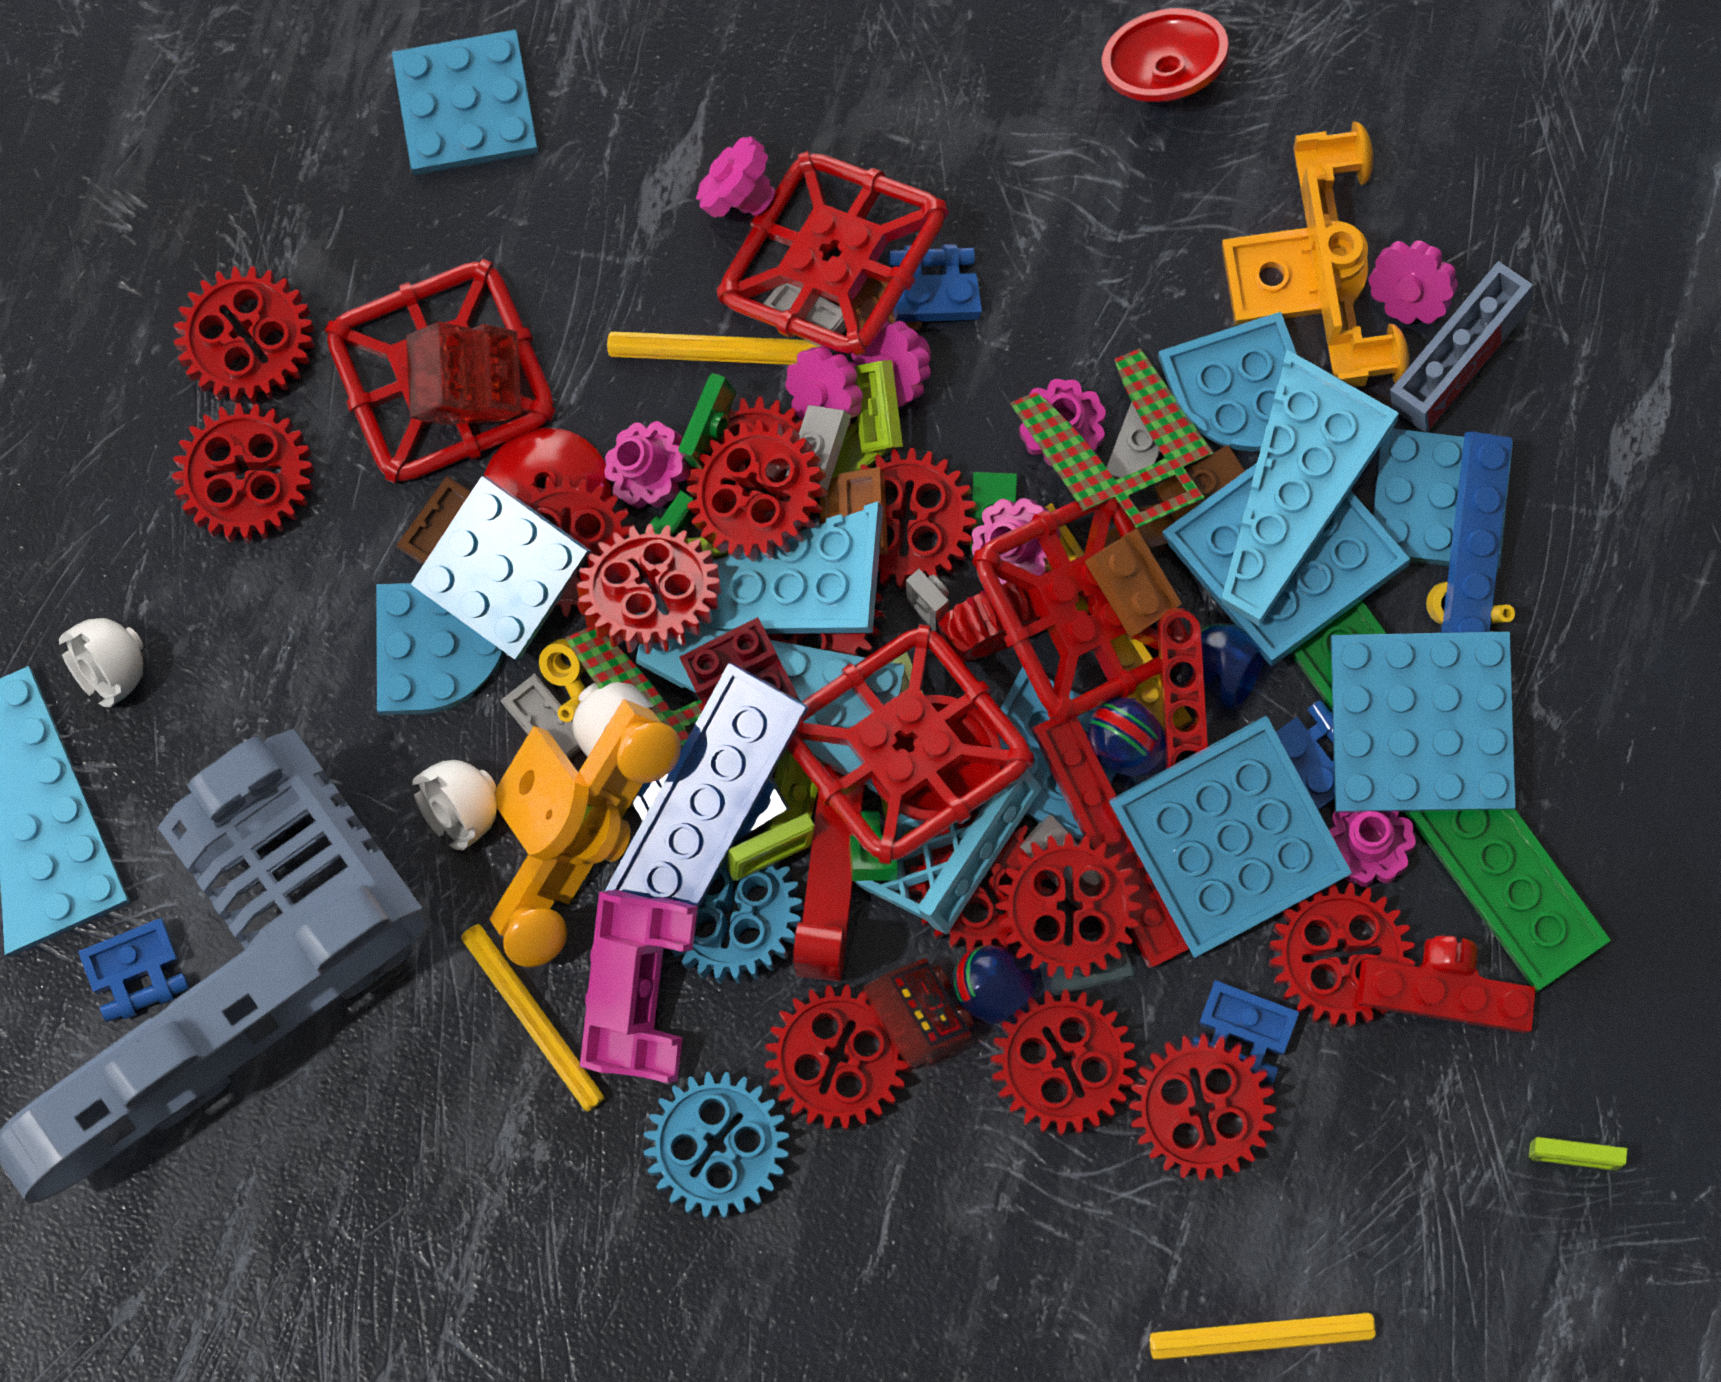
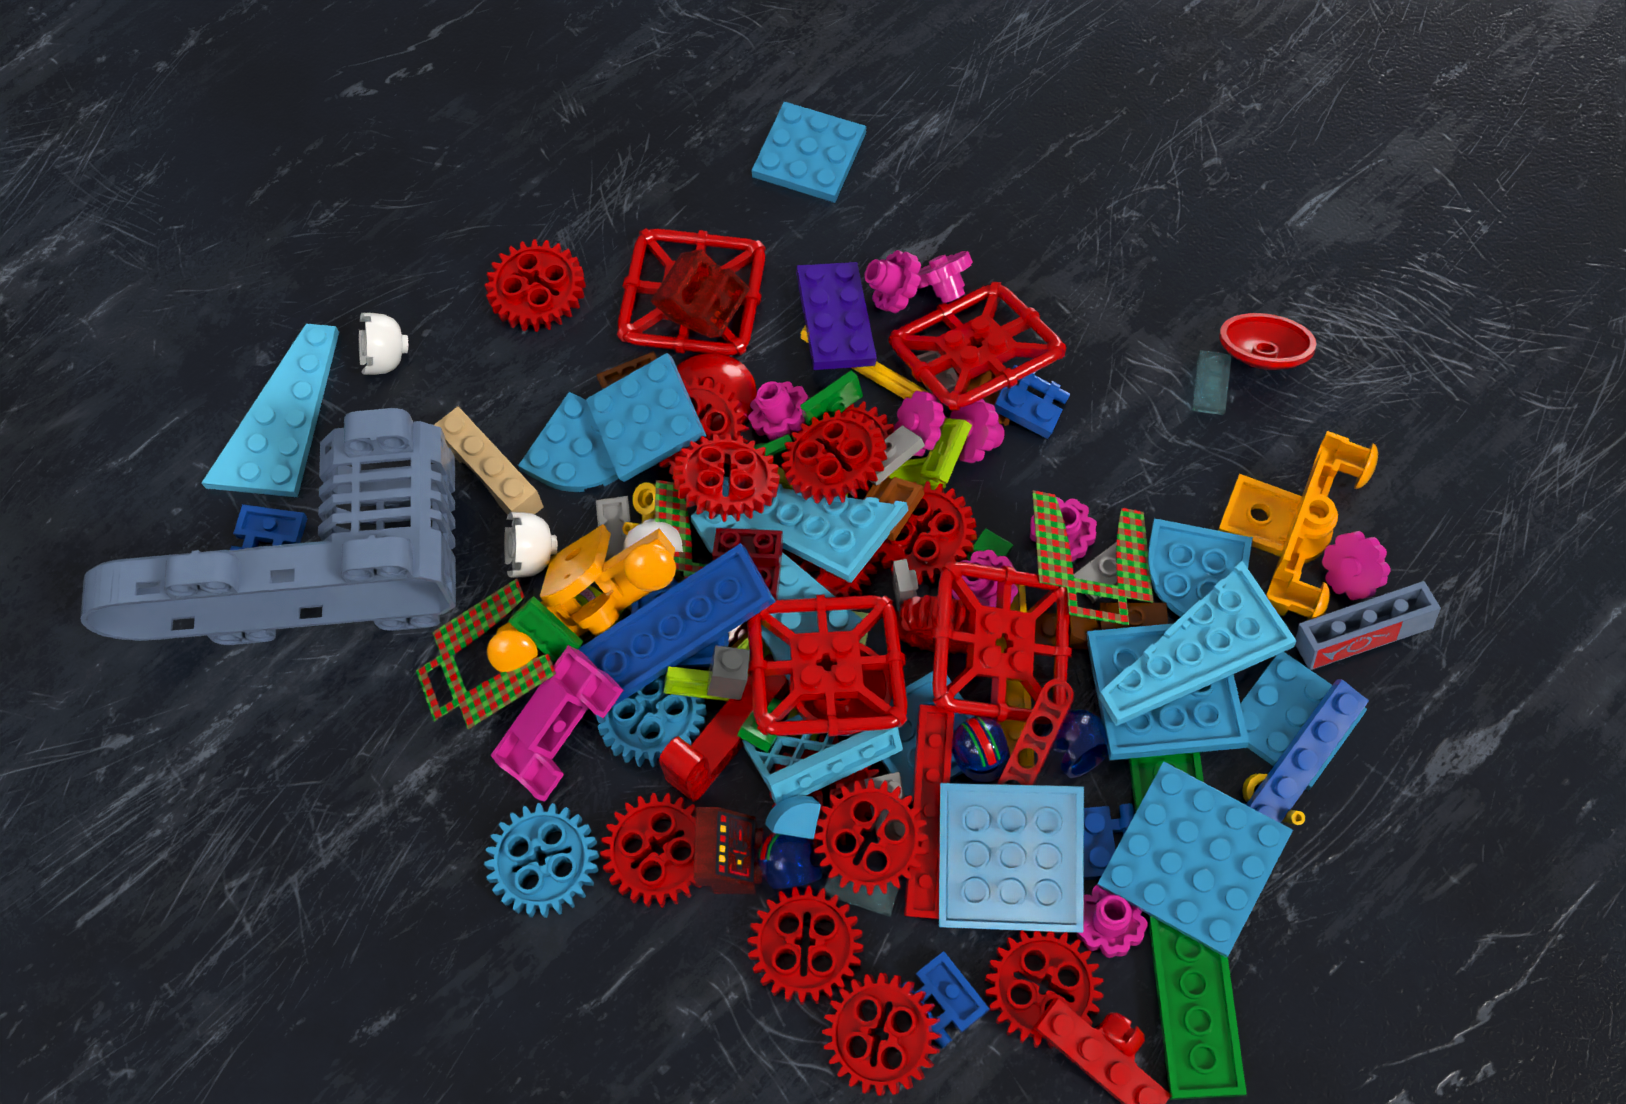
camera: 30 degrees right, 10 degrees down
red gear [174,266,315,404] -> none
yellow axle [461,924,604,1111] -> none
dark orange plate [1084,528,1182,637] -> none
none -> piece [416,579,556,729]
none -> tan arch [434,407,543,515]
none -> green plate [508,596,583,663]
none -> dark grey brick [707,645,750,700]
none -> dark azure brick [765,795,821,839]
none -> dark purple plate [796,262,877,370]
none -> dark pink plant [865,250,921,313]
none -> clear light blue plate [1192,350,1231,415]

